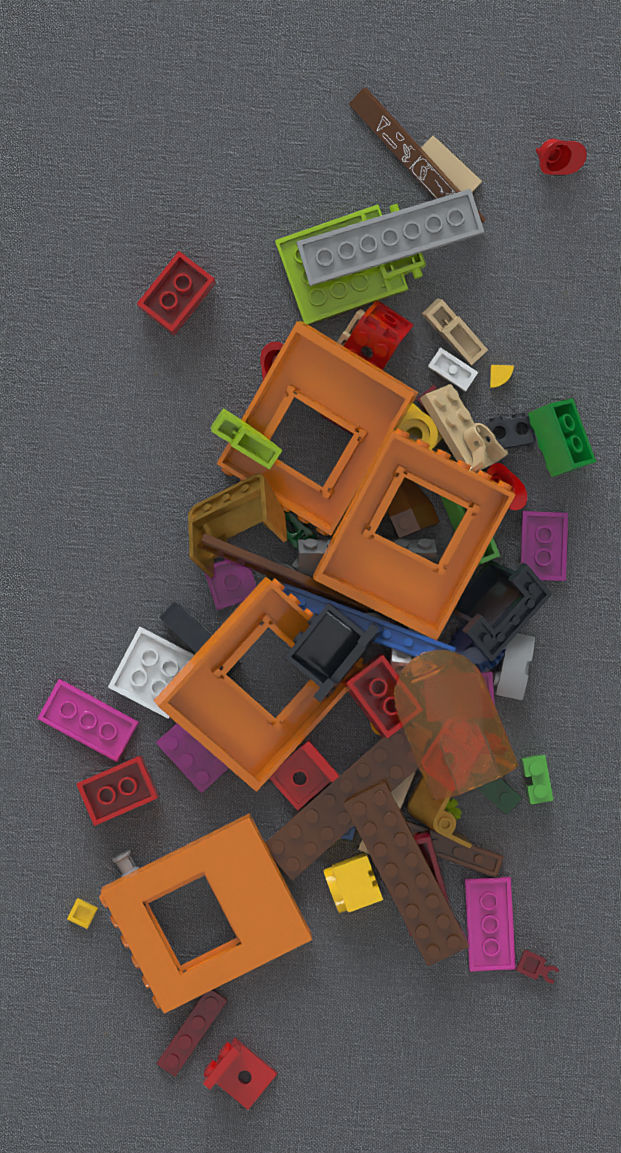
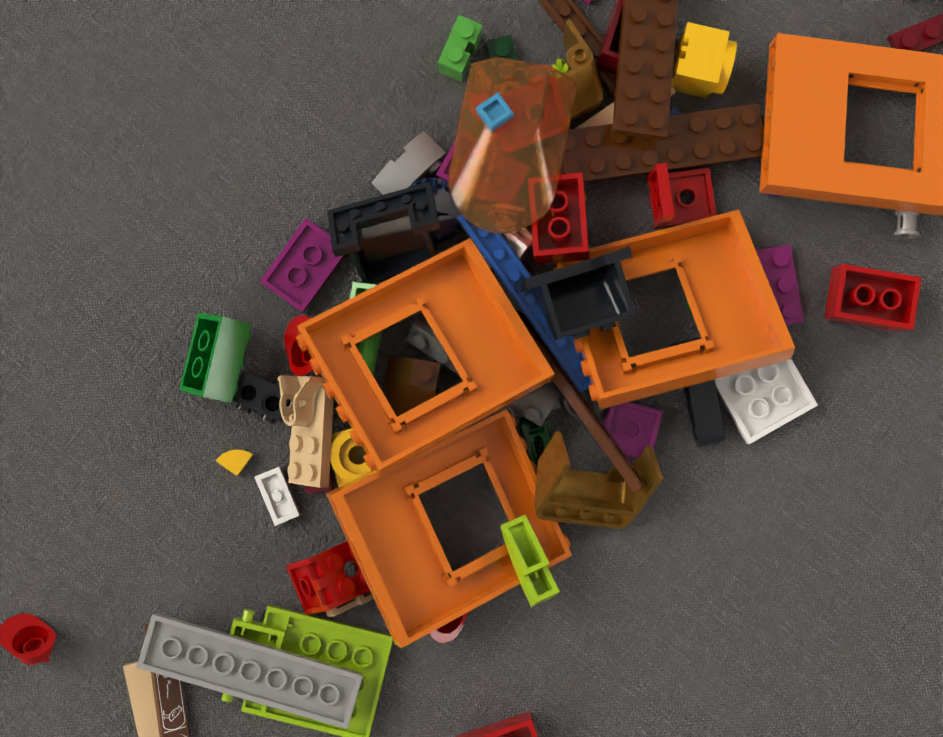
camera: 155 degrees left, 0 degrees up
dark pink tile [37,679,139,762] -> none
tan slope [421,298,488,365] -> none
none -> dark azure tile [475,92,514,133]

